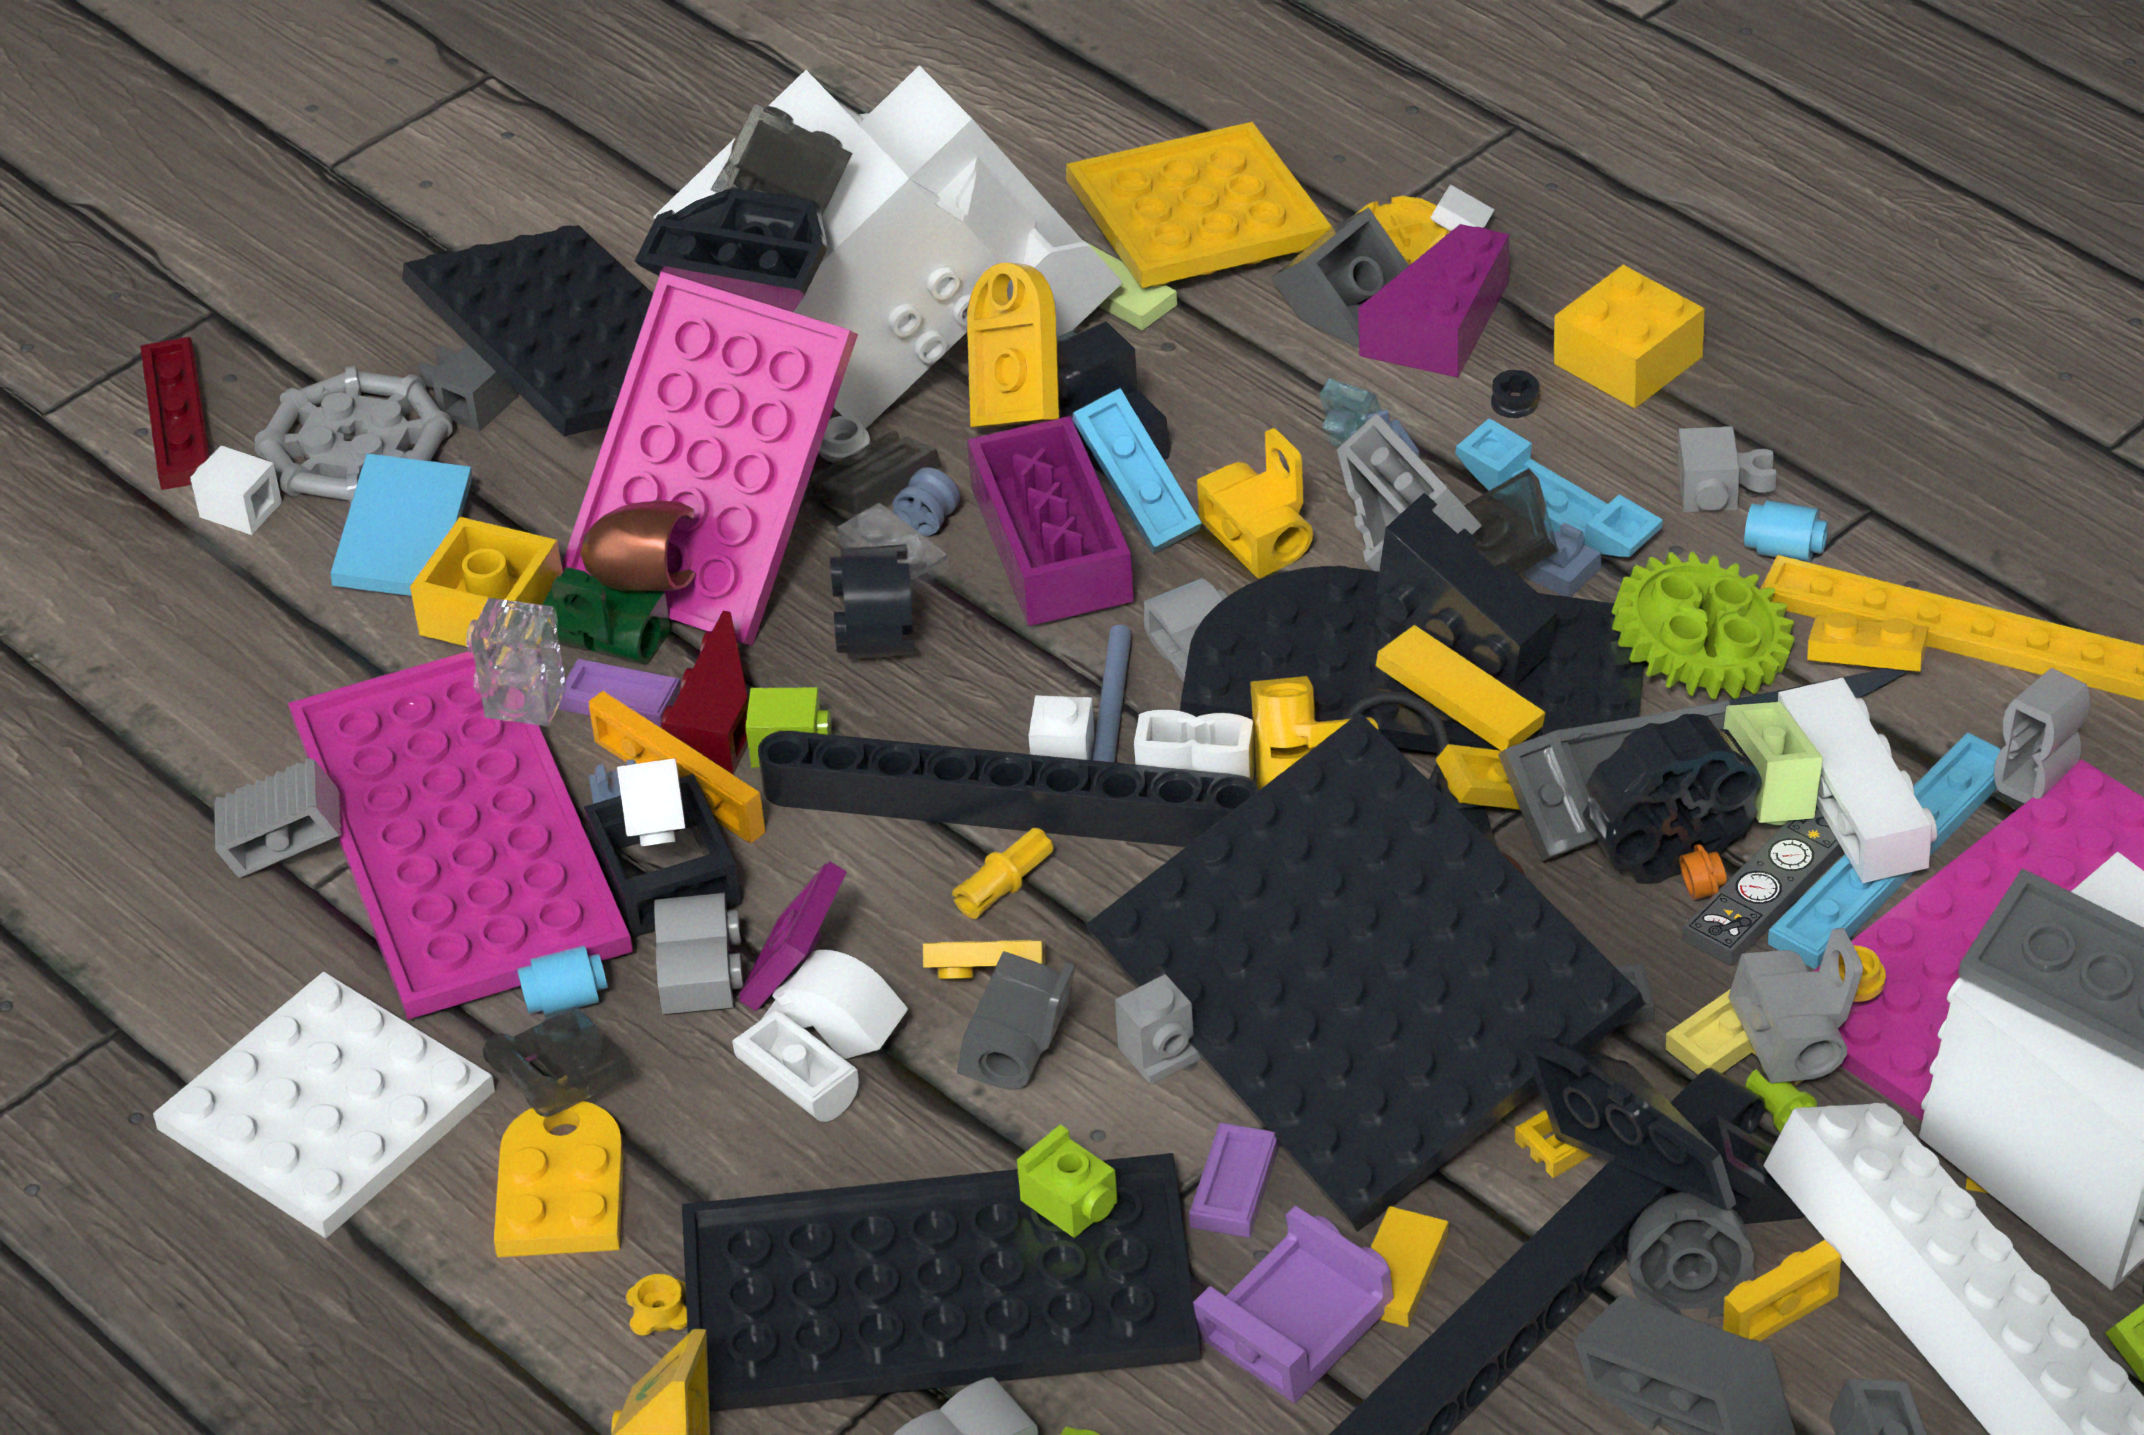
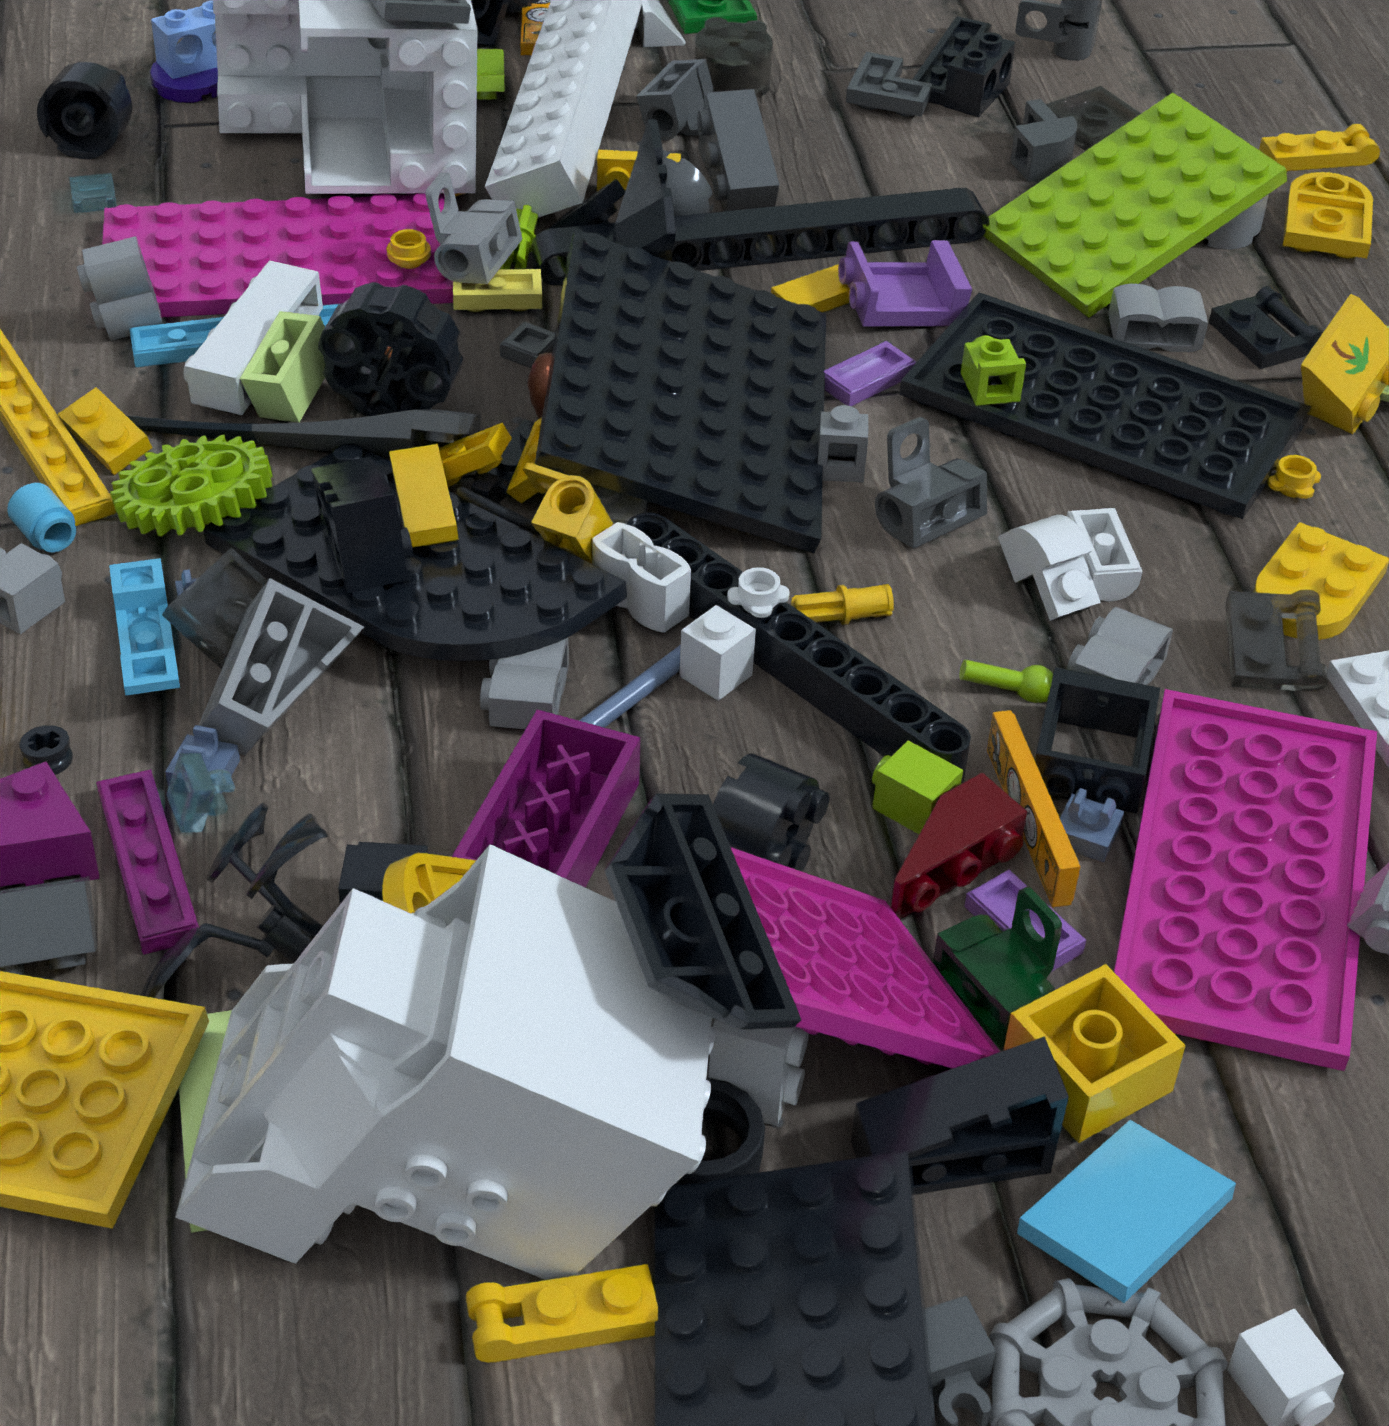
camera: 150 degrees left, 0 degrees up
clear brick [466,598,567,727] -> none
medium azure brick [517,945,608,1016] -> none
copper piece [580,500,695,592] -> none
white slope [617,759,686,846] -> none
clear smoke brick [710,104,853,215] -> none
magenta plate [738,861,847,1011] -> none
yellow plate [923,940,1045,979] -> none
medium azure plate [1072,388,1201,554] -> none
yellow piece [1197,428,1313,579] -> none
none -> magenta tile [96,769,199,955]
none -> black plant [141,802,328,998]
none -> white plate [727,568,790,618]
none -> black wedge [851,1036,1069,1195]
none -> lime bar [959,659,1053,703]

